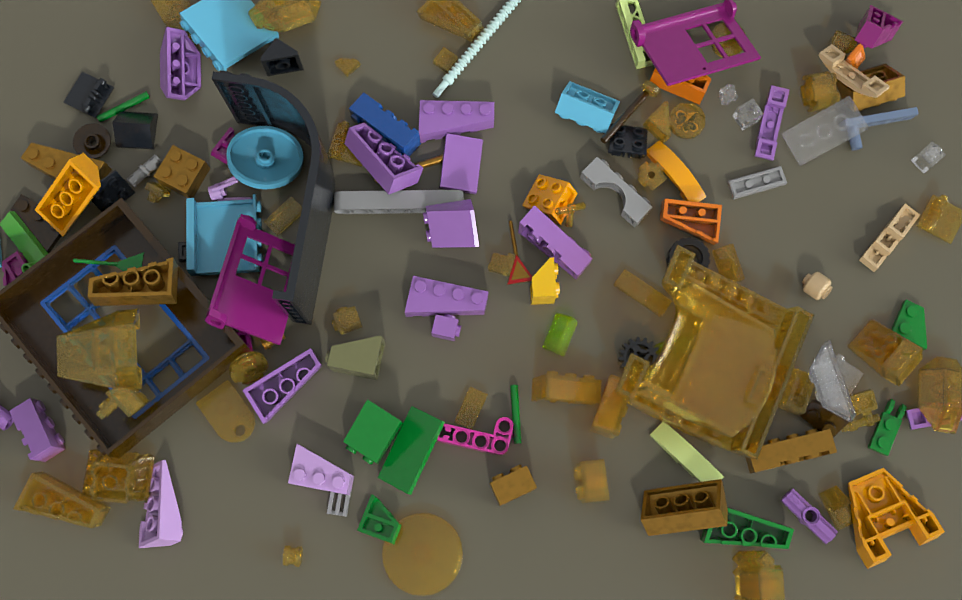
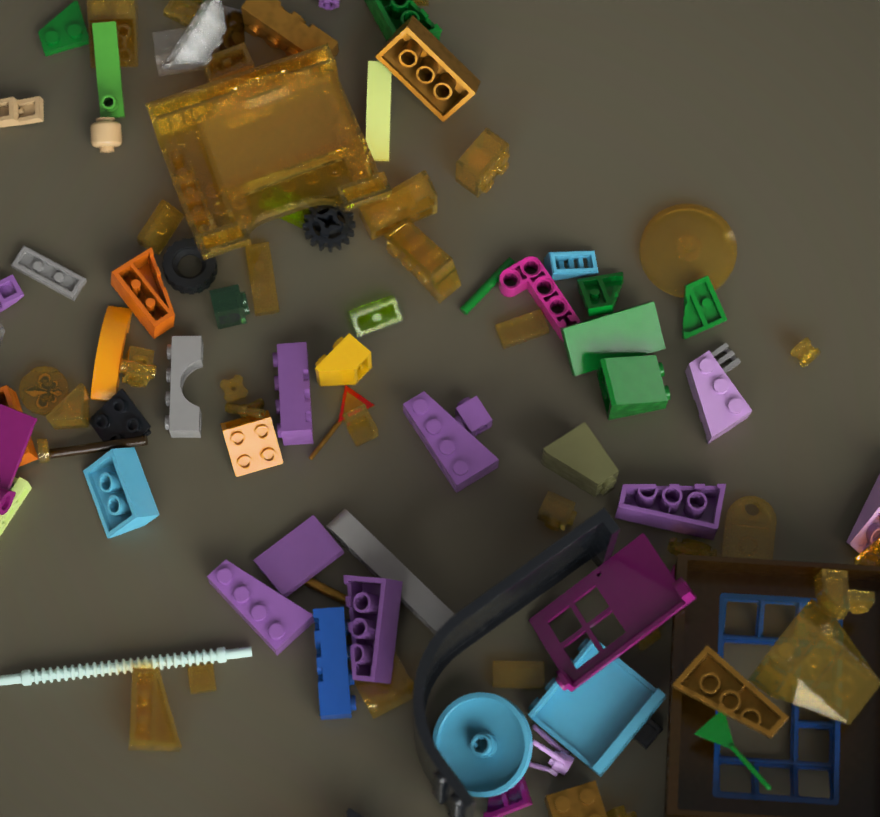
camera: 135 degrees left, 5 degrees down
clear yellow tile [335,58,361,77] -> none
medium lavender slope [423,199,479,248] -> none
pearl gold brick [490,464,537,506] -> none
none -> bright green piece [92,21,125,118]
none -> clear green brick [209,284,250,329]
none -> clear yellow plate [220,375,248,402]
none -> medium azure slope [544,250,599,281]
none -> green wing [577,272,624,316]

